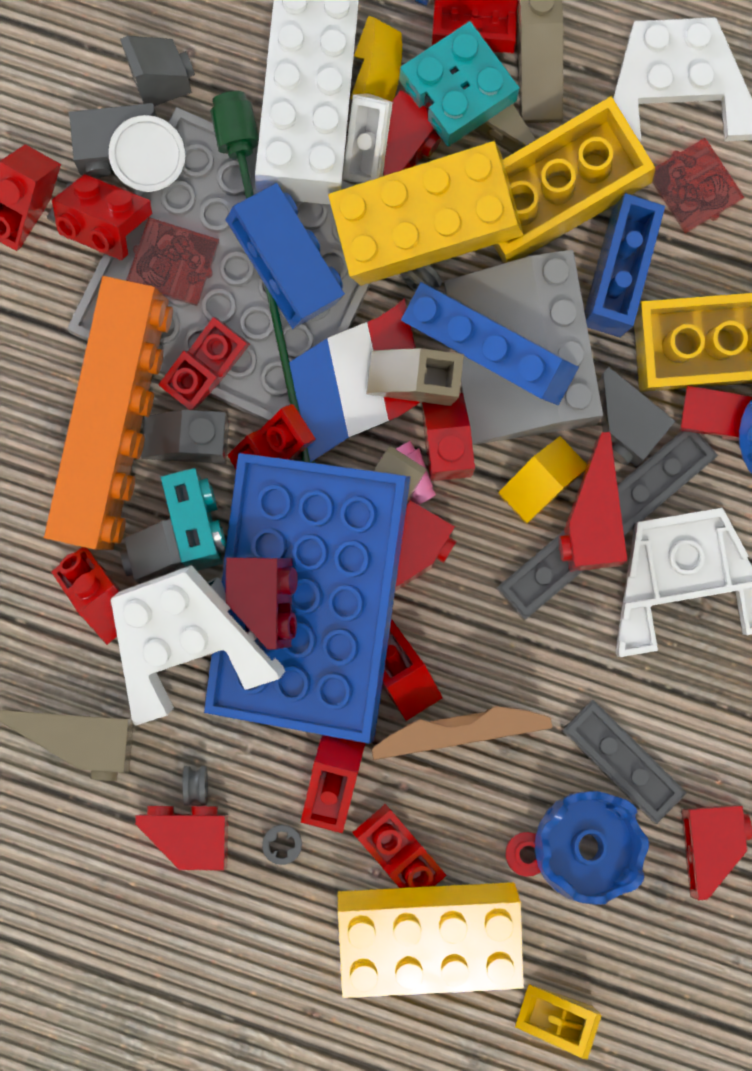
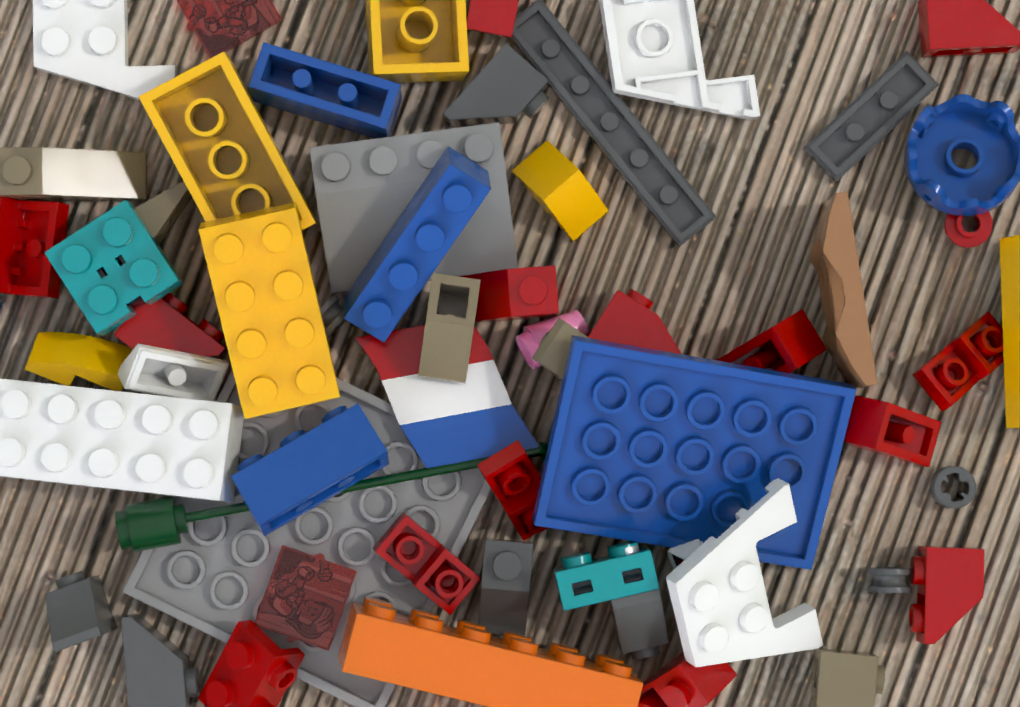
camera: 85 degrees left, 5 degrees up
white piece [108,115,185,192] -> none
dark red slope [226,557,298,649] -> none
red slope [559,432,627,572] -> none

